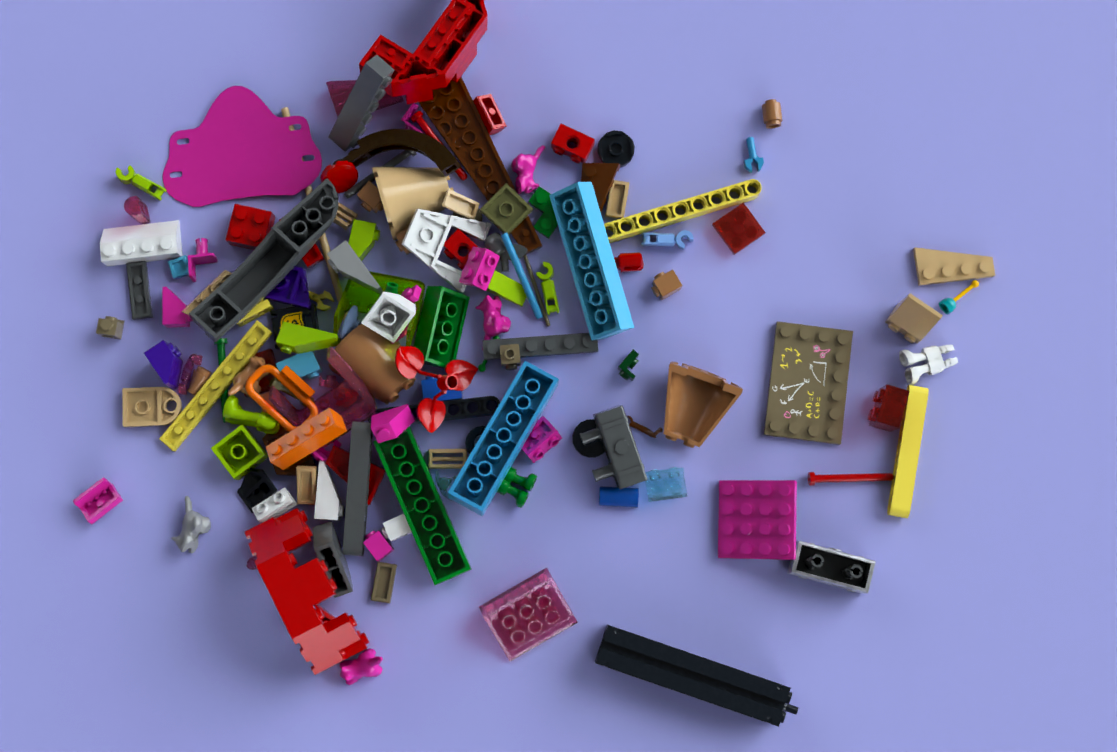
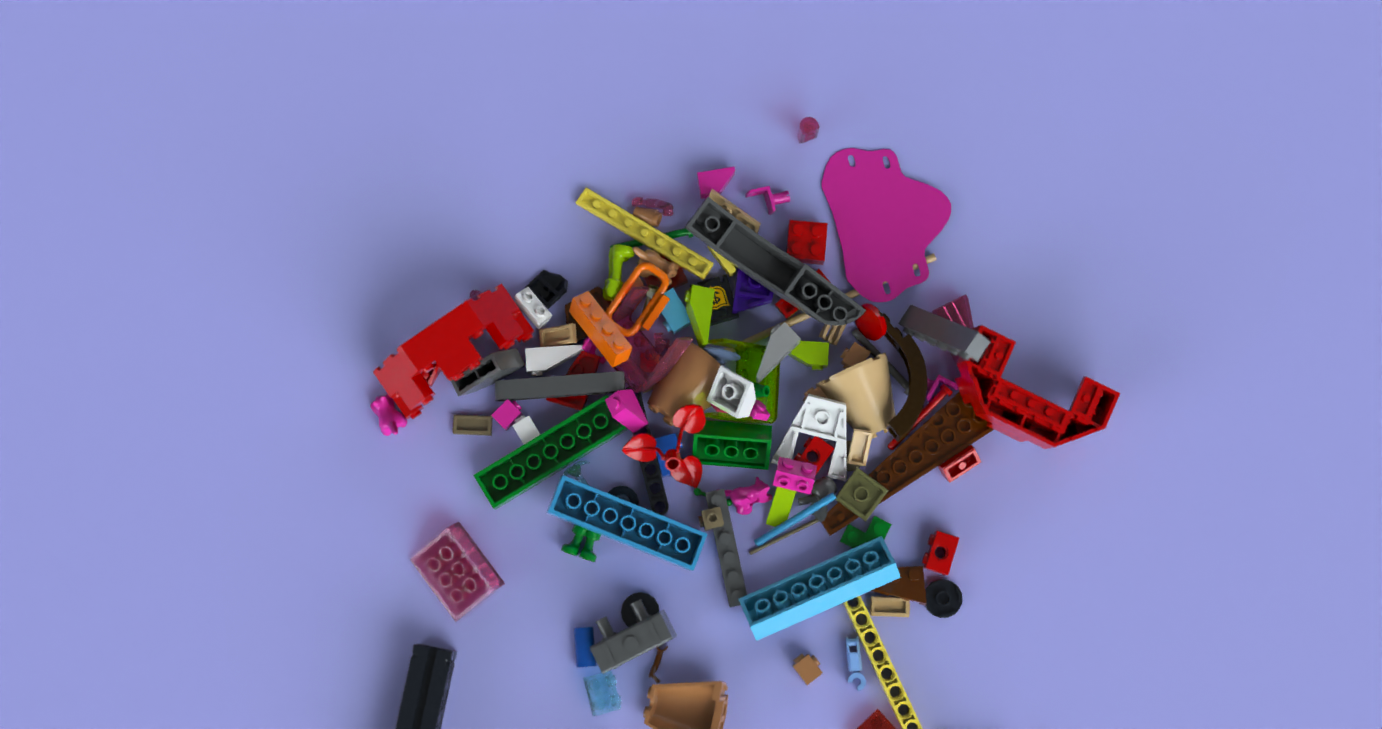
camera: 80 degrees right, 0 degrees up
dark pink bracket [73,477,123,524] -> none
dark tan brick [96,316,125,339] -> none
white slope [100,220,183,266] -> none
lime piece [116,165,167,201] -> none
tan plate [122,387,182,427] -> none
dark grey tile [126,261,153,320] -> none
dark purple slope [144,340,183,390] -> none
medium azure tile [167,255,189,280] -> none
light grey animal [171,496,211,553] -> none
lime brick [211,424,268,480] -> none
light yellow bar [309,290,334,311] -> none
tan tile [428,449,467,469] -> none
dark pink animal [511,145,545,195] -> none
dark pink bracket [522,416,562,463] -> none
lime piece [536,262,560,315] -> none
red arm [614,253,644,272] -> none
dark green bracket [618,349,639,381] -> none

